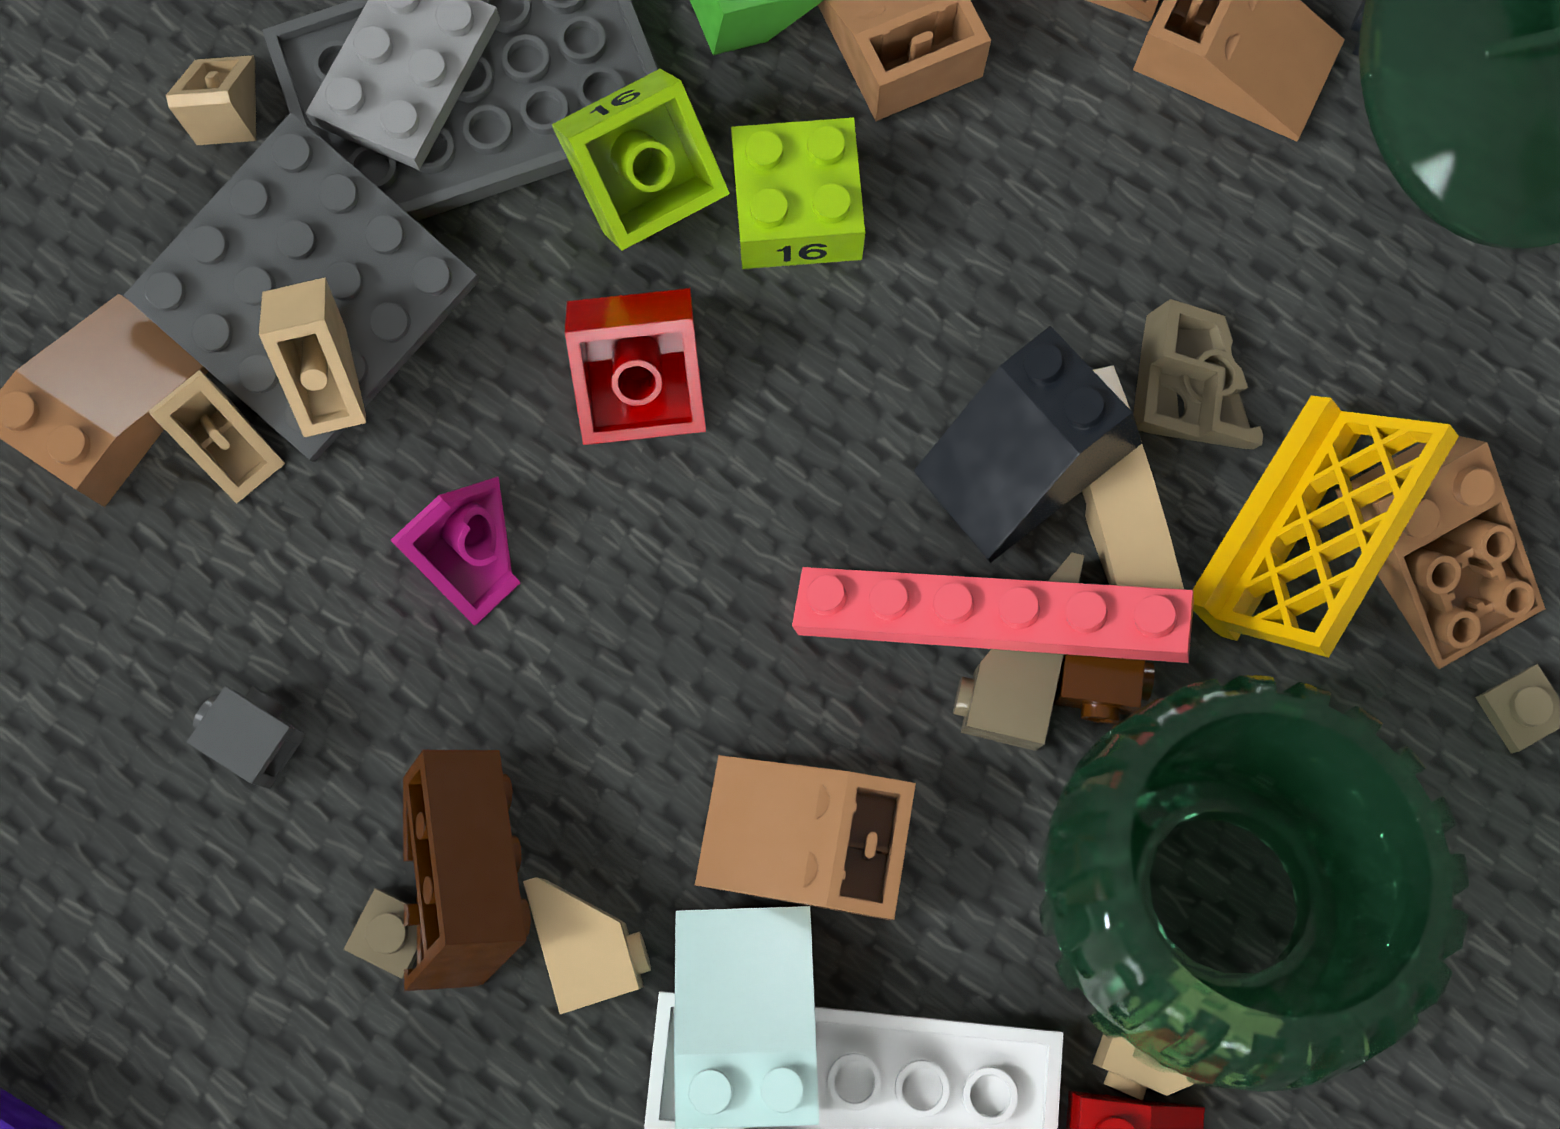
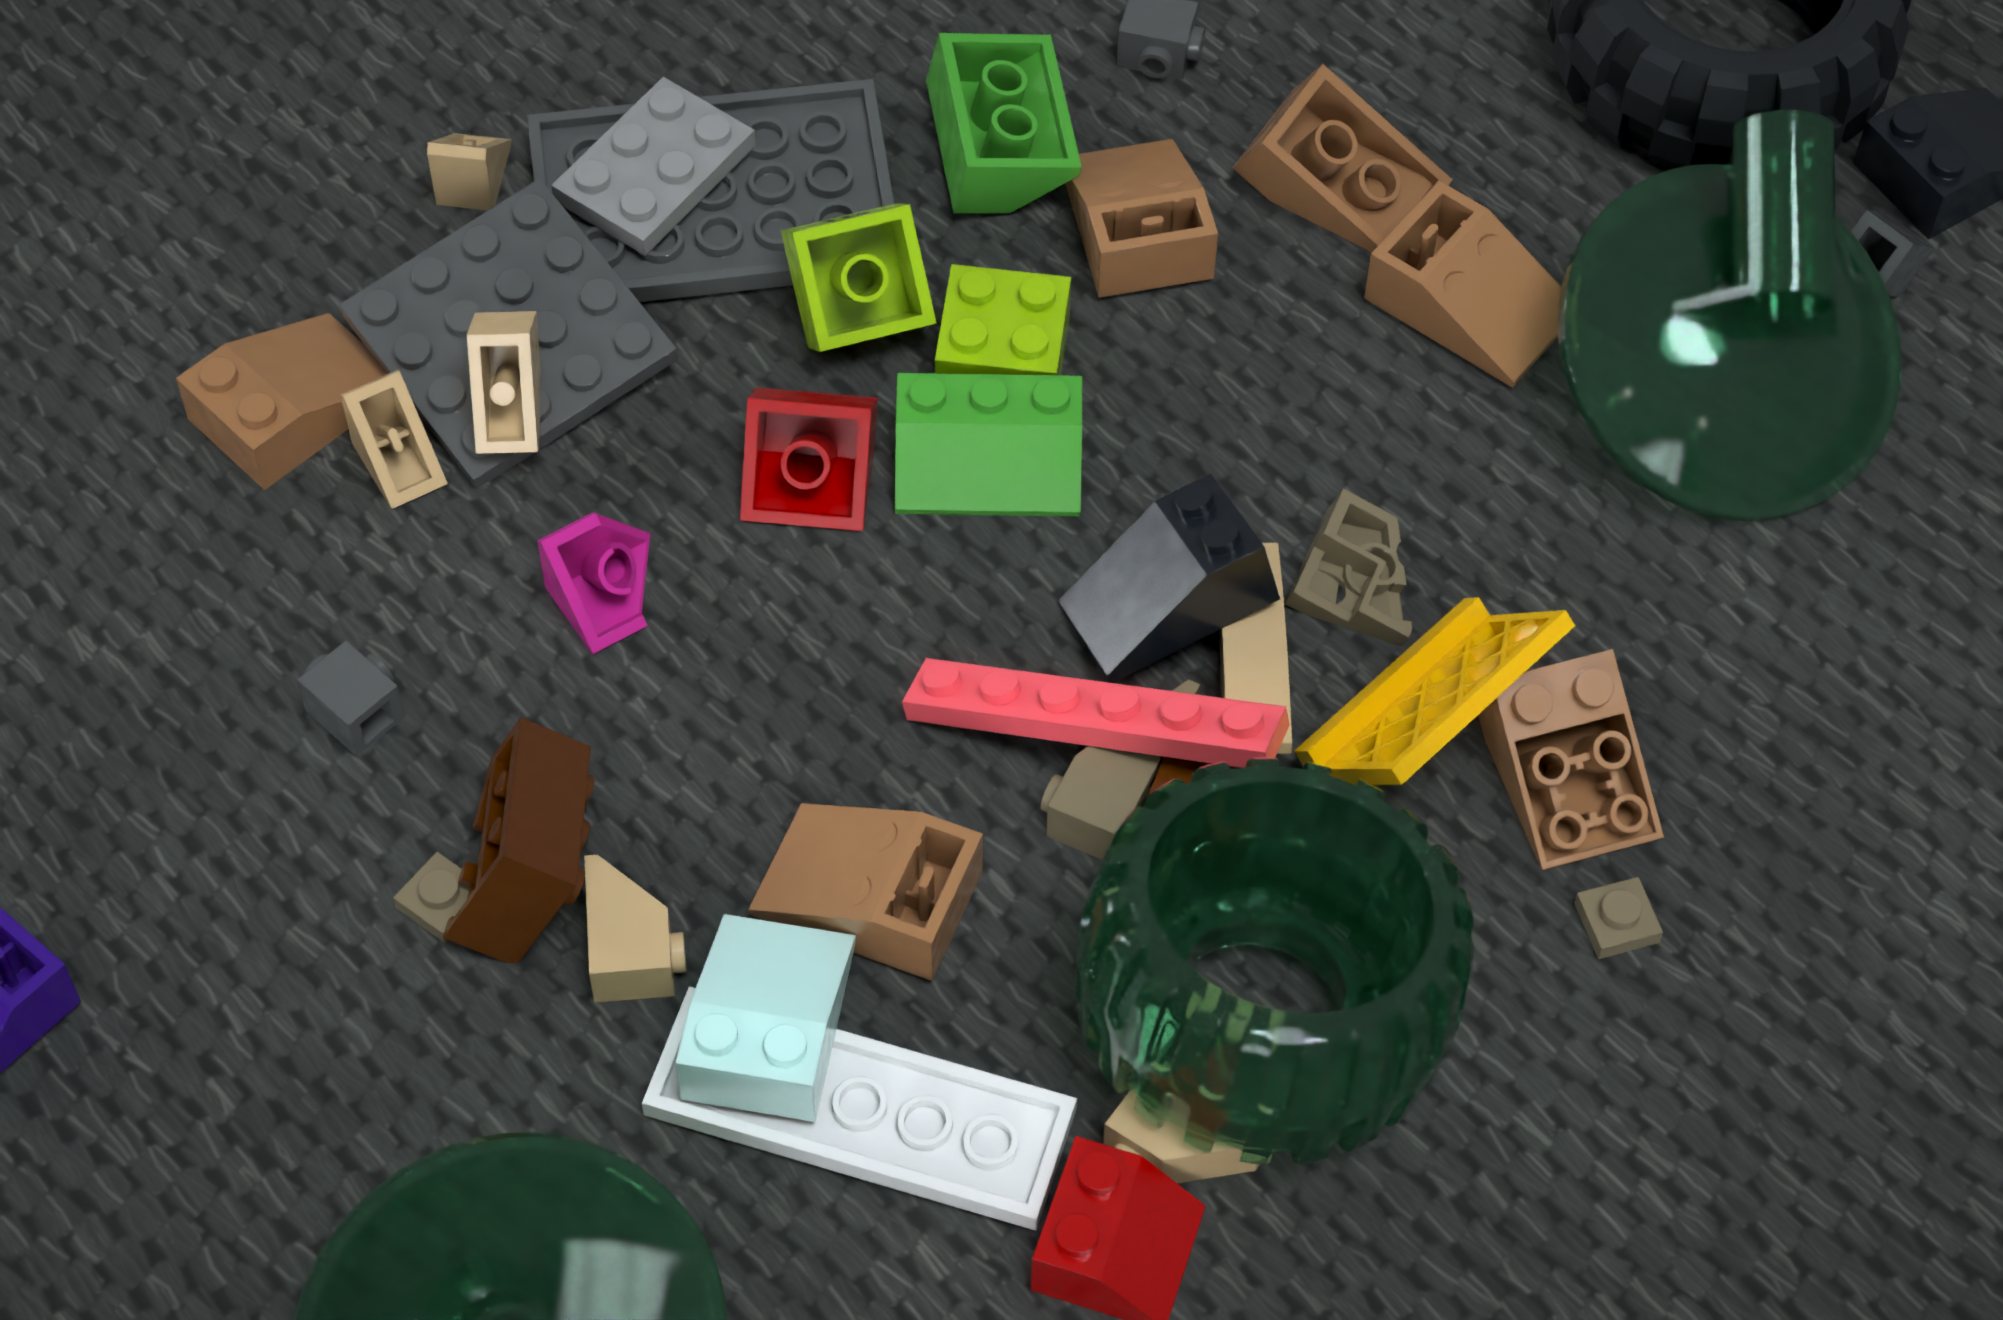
camera: 10 degrees right, 20 degrees down
none -> bright green slope [895,373,1082,517]

